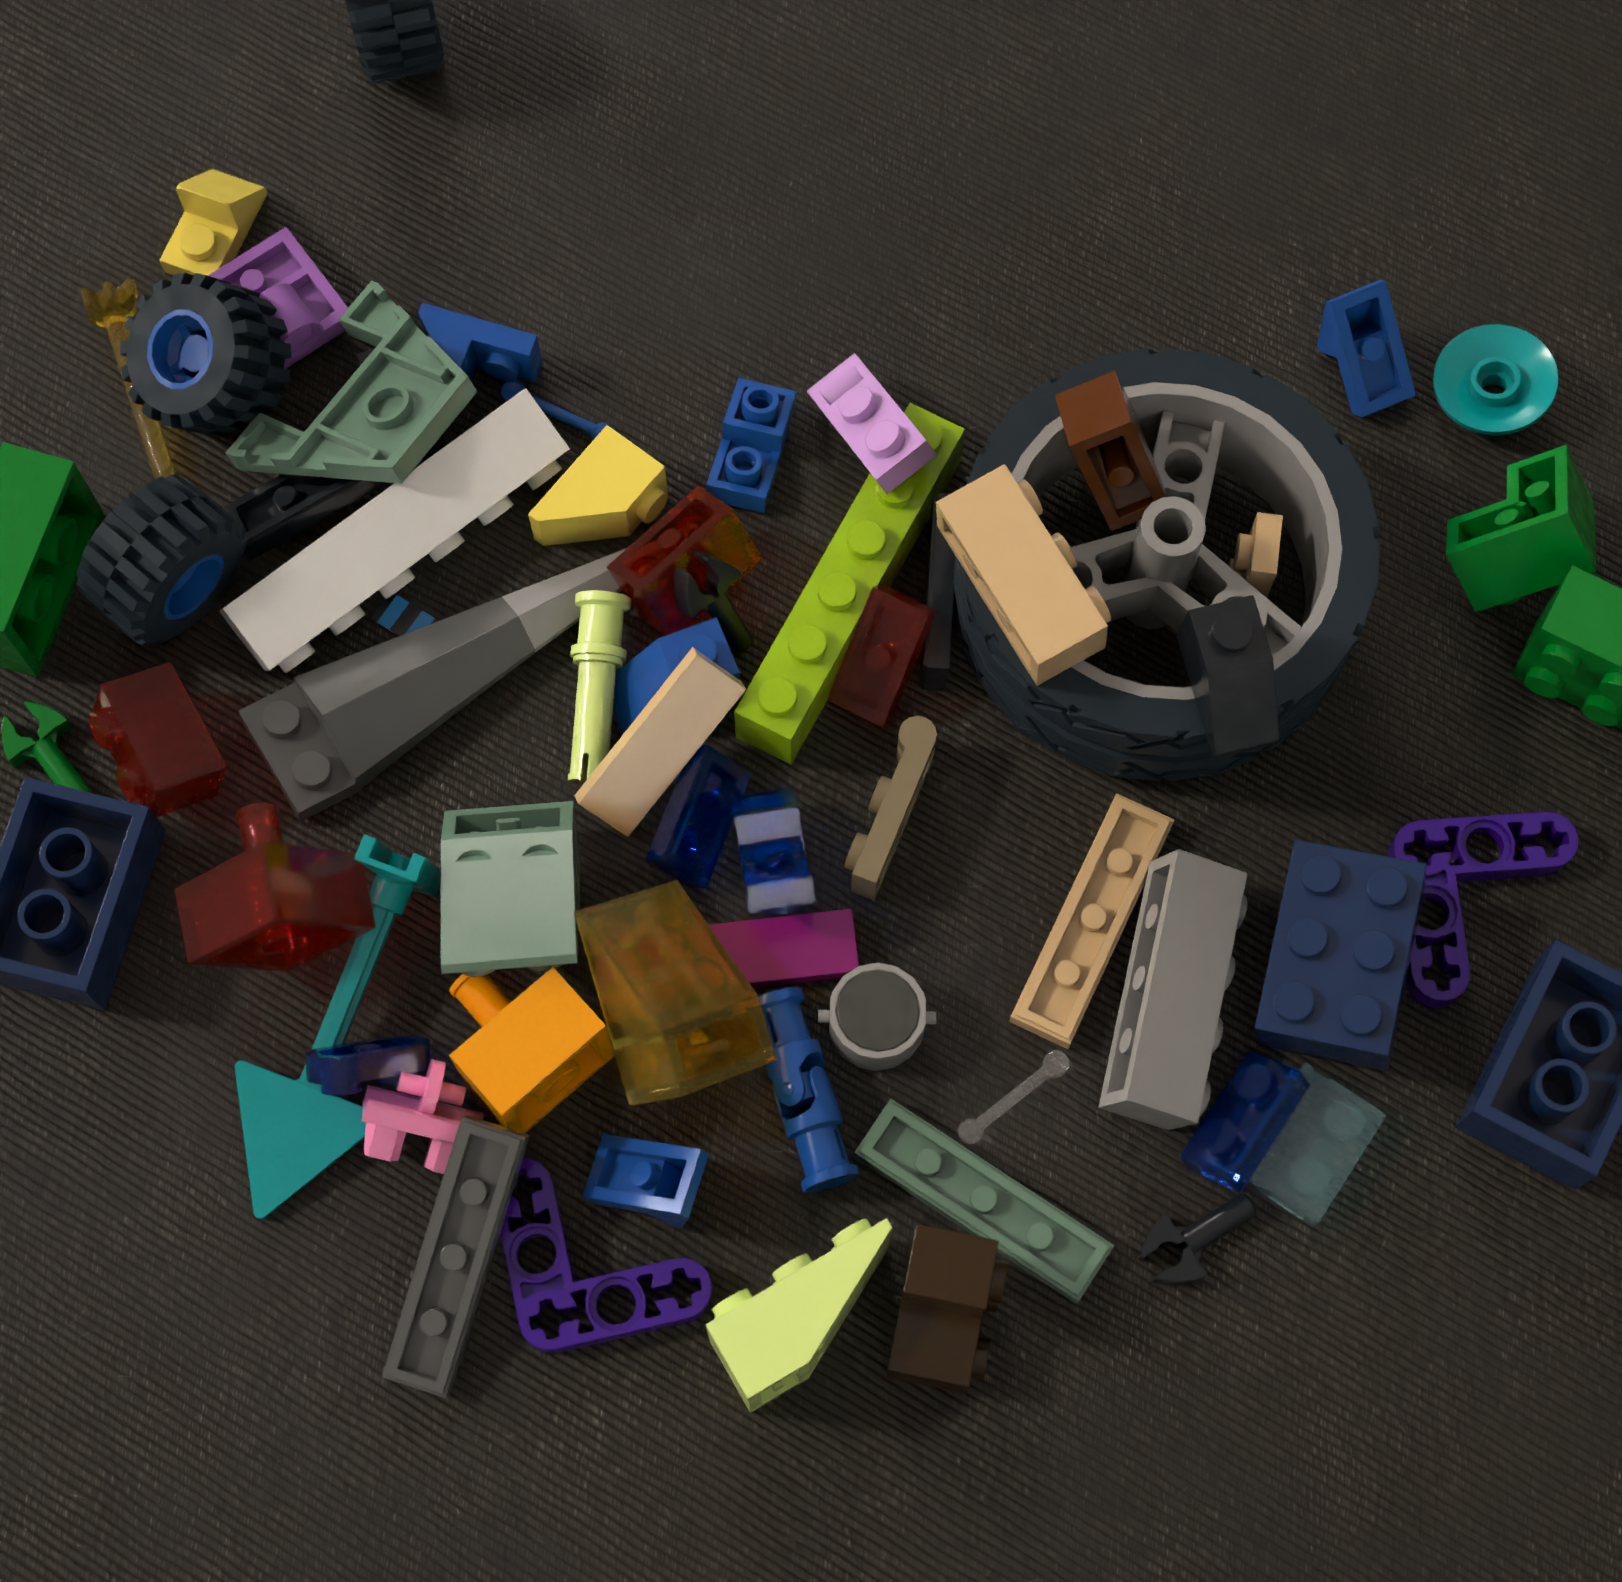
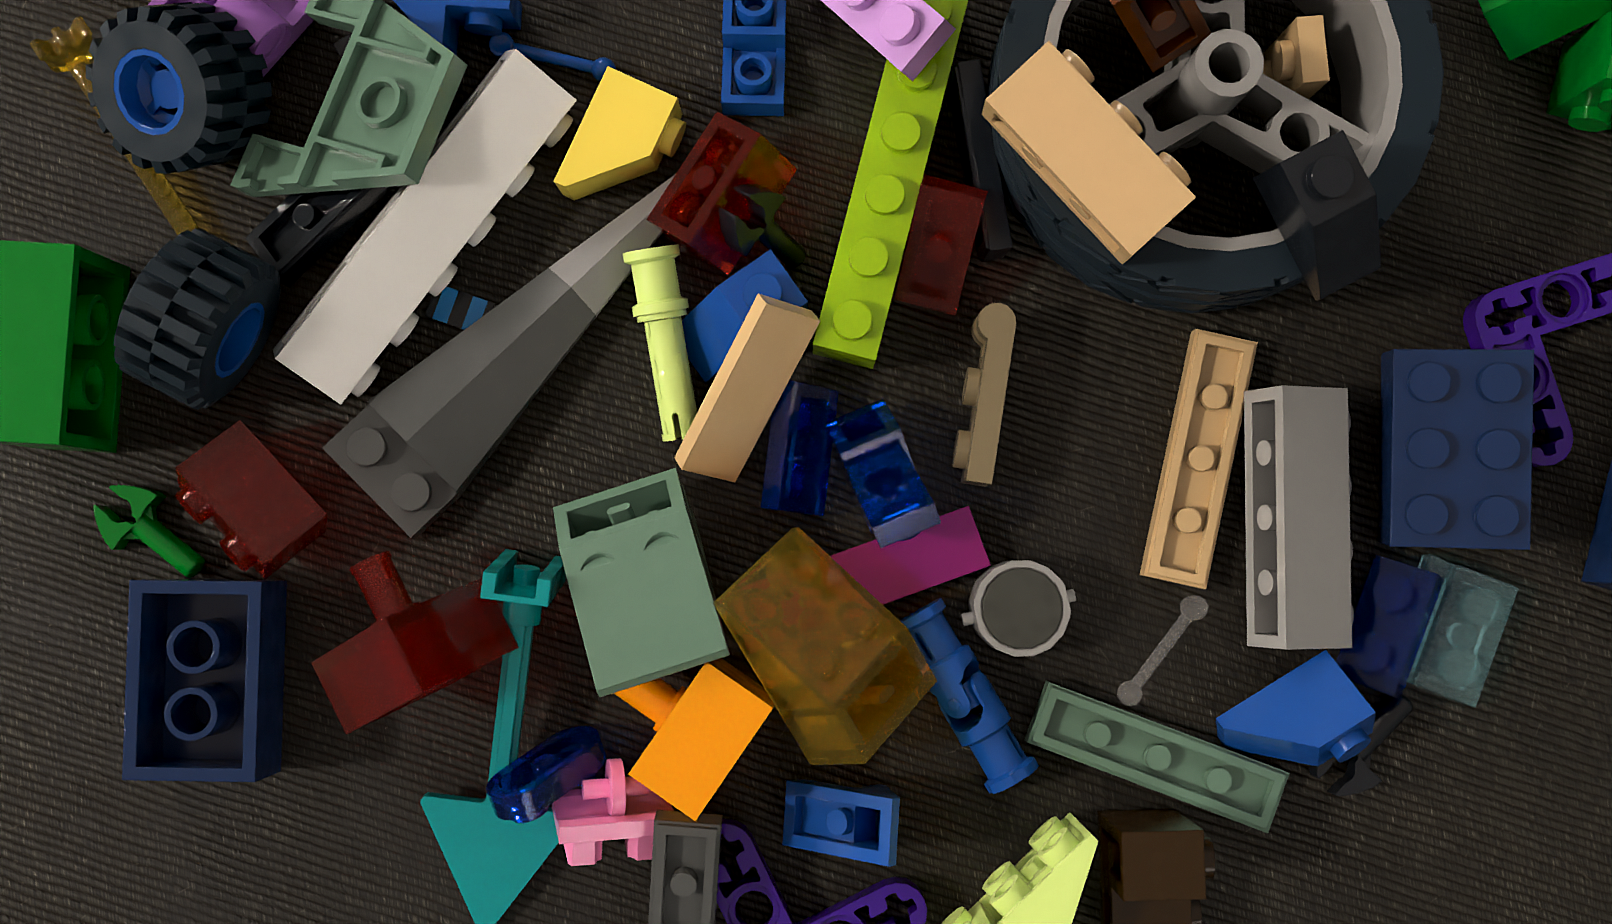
camera: 10 degrees left, 15 degrees up
none -> blue slope [1216,650,1376,767]

